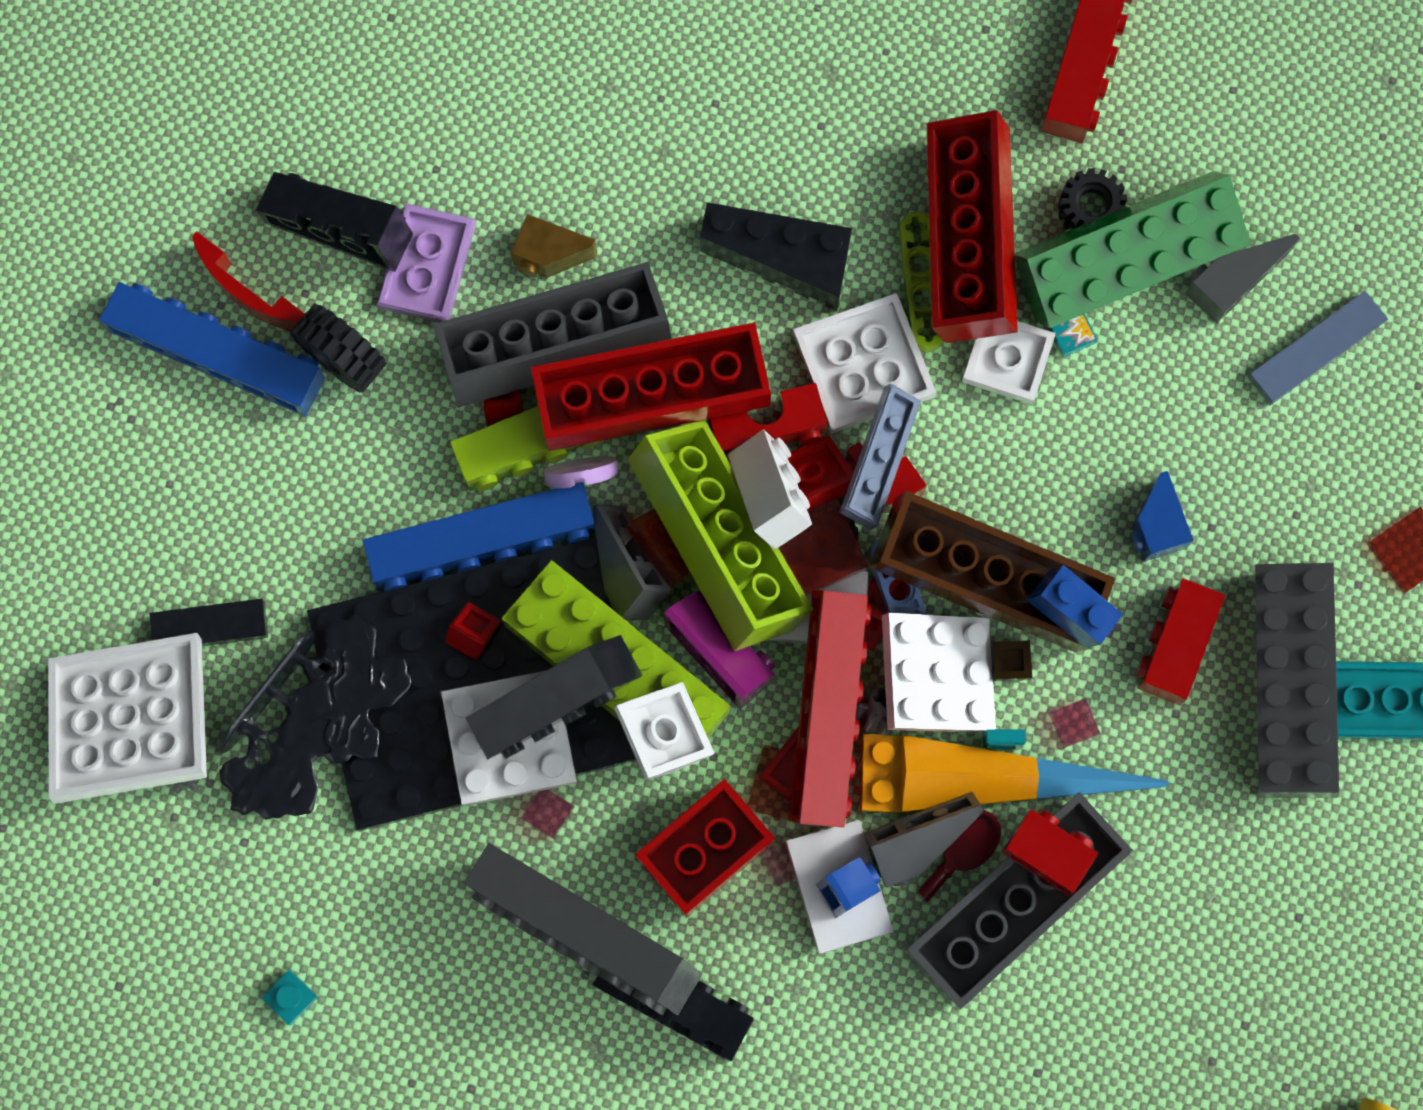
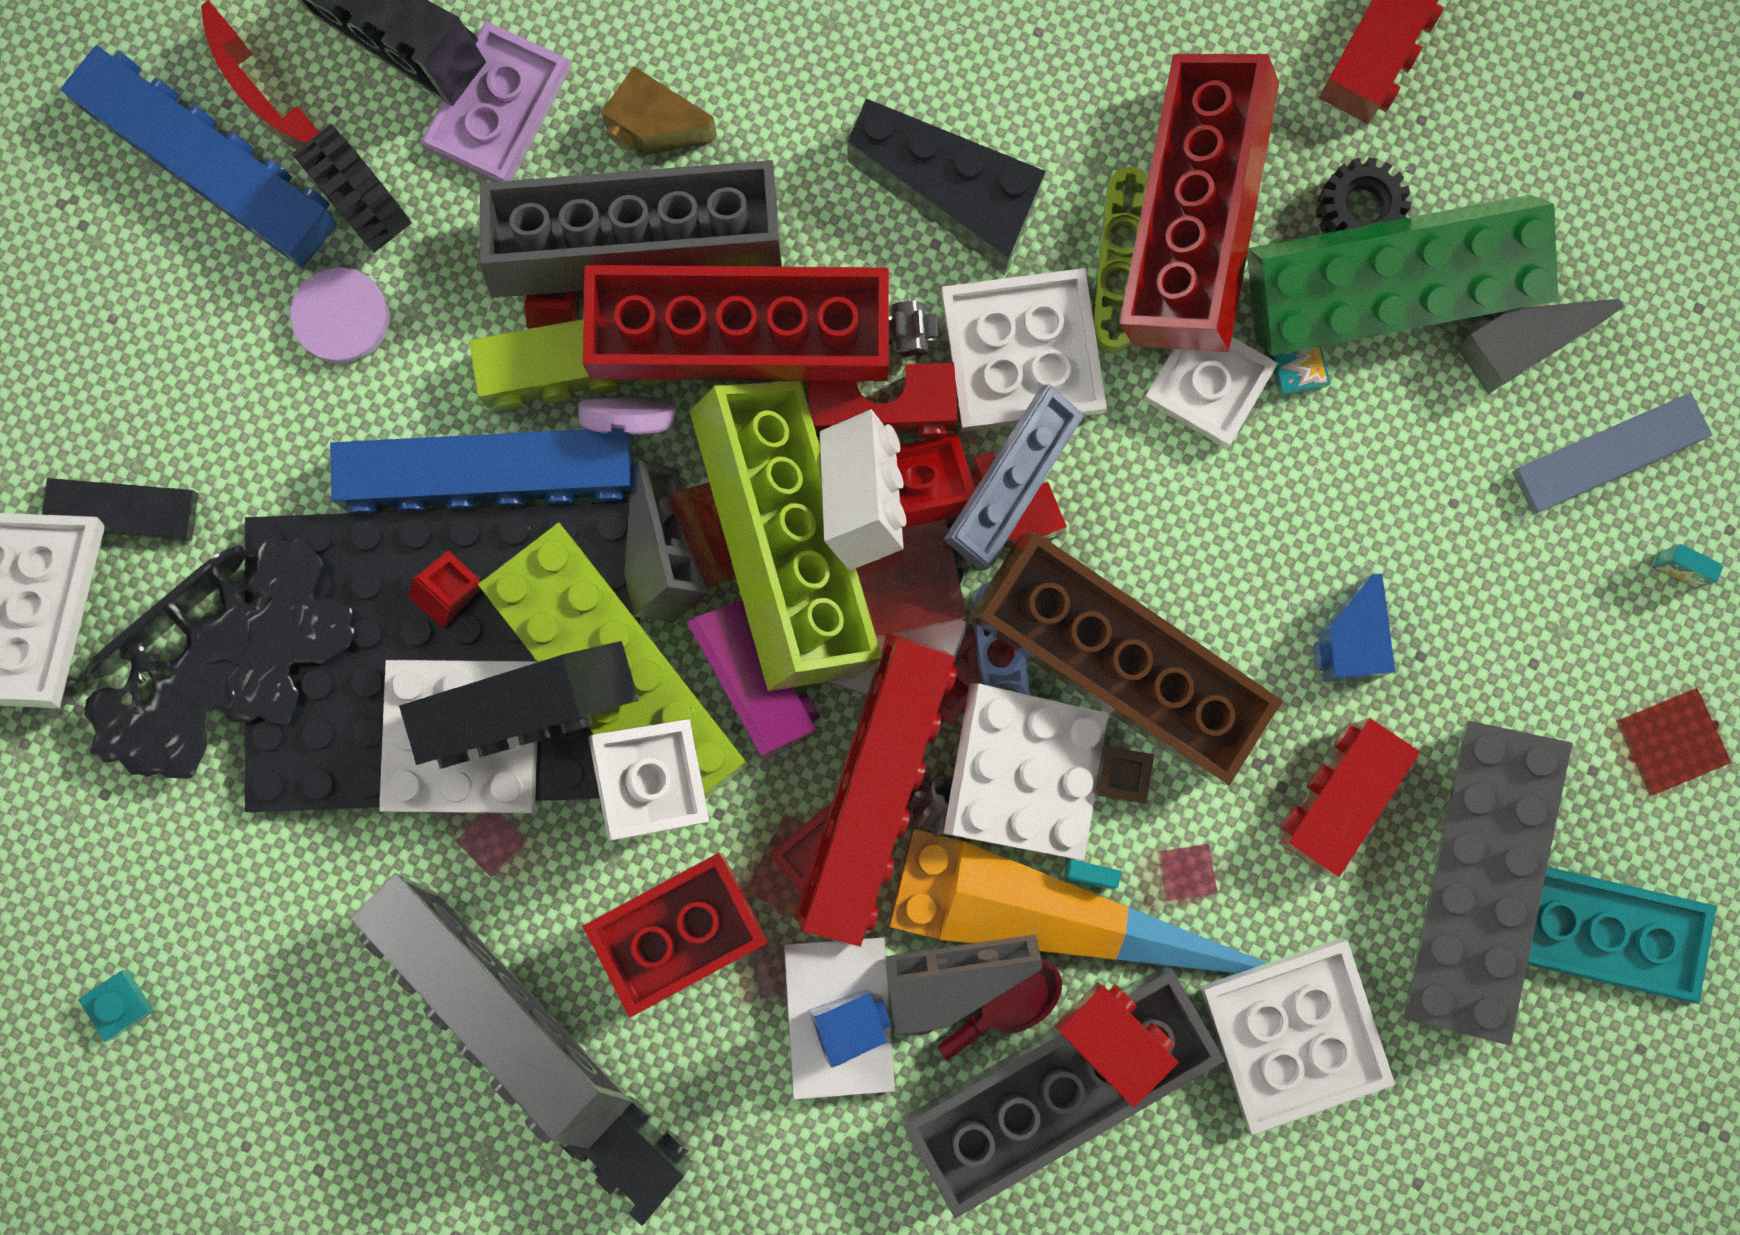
camera: 10 degrees right, 5 degrees up
blue brick [1027,565,1123,648] -> none
none -> lavender tile [289,267,390,365]
none -> dark grey gear [889,301,938,358]
none -> white plate [1200,938,1395,1135]
none -> teal tile [1652,544,1724,589]

